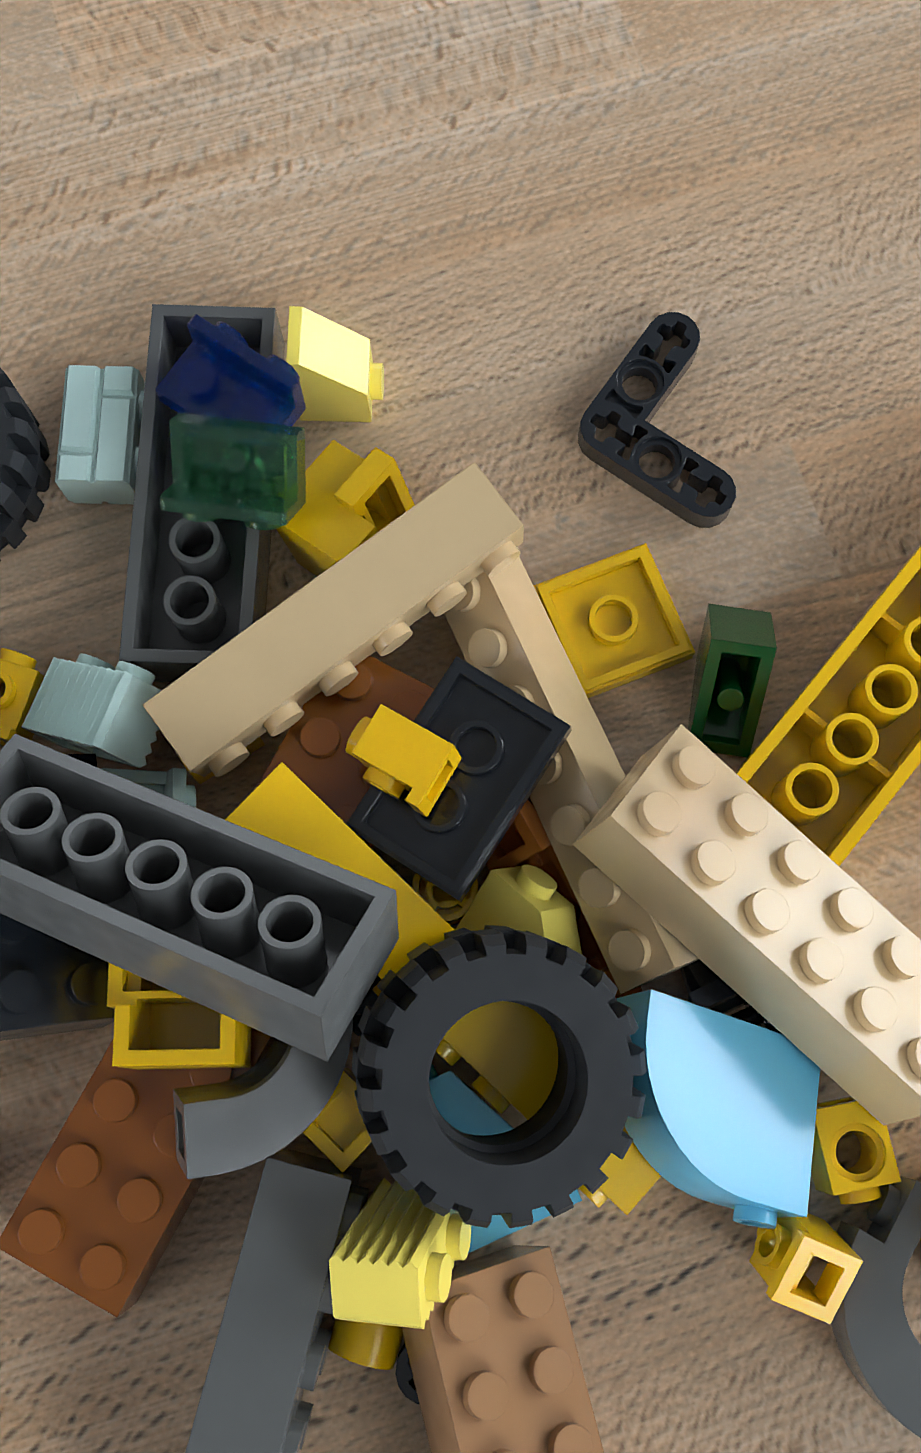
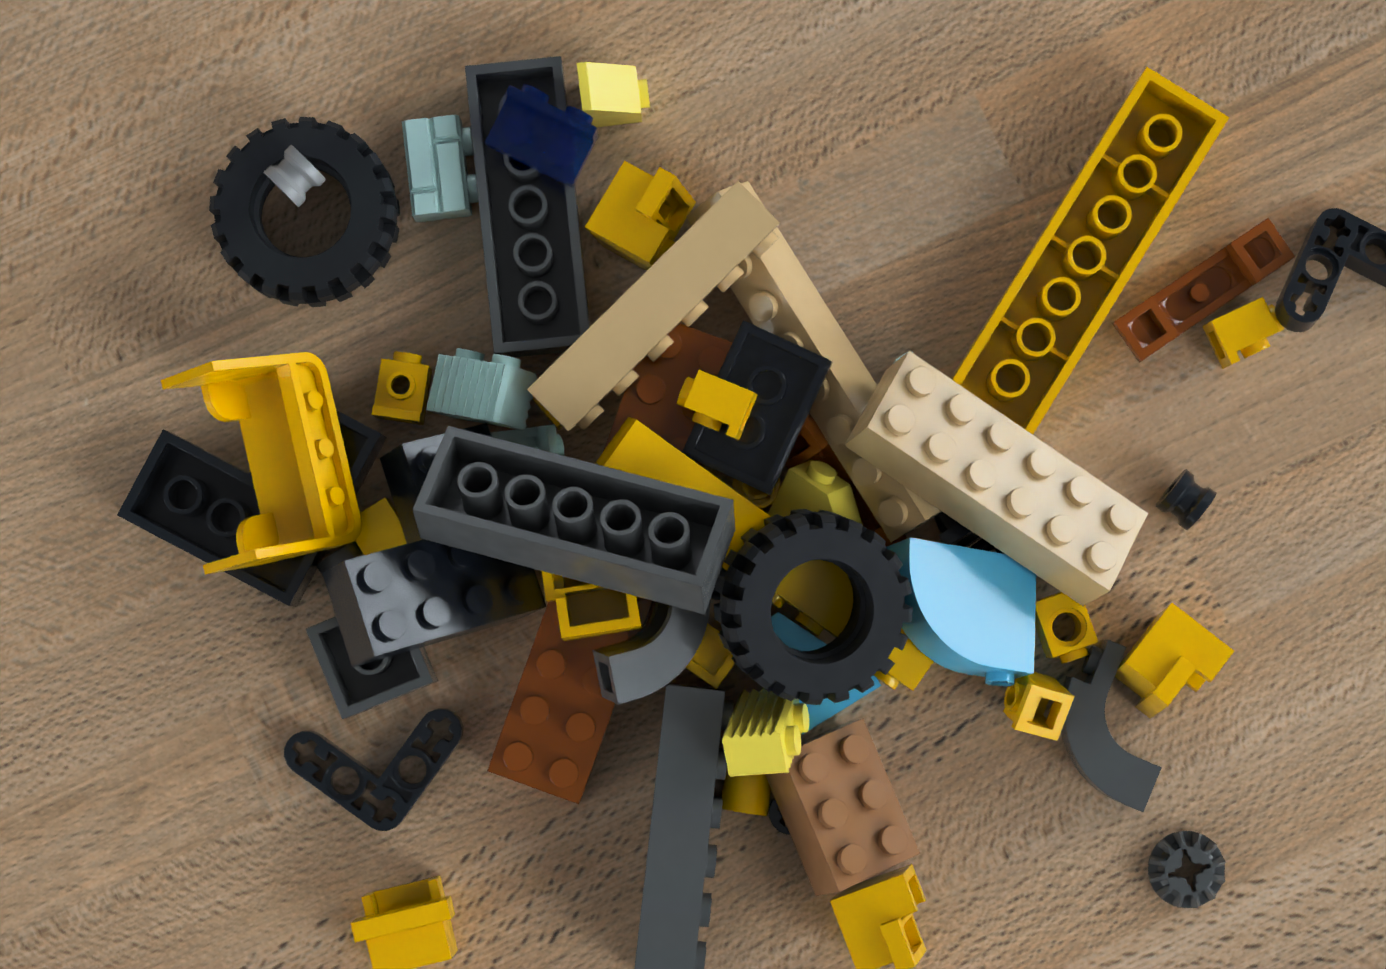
camera: 10 degrees left, 10 degrees up
clear green bracket [160,413,306,530] -> none
yellow tile [533,543,695,698] -> none
black beam [578,312,736,528] -> none
dark green slope [688,603,777,758] -> none

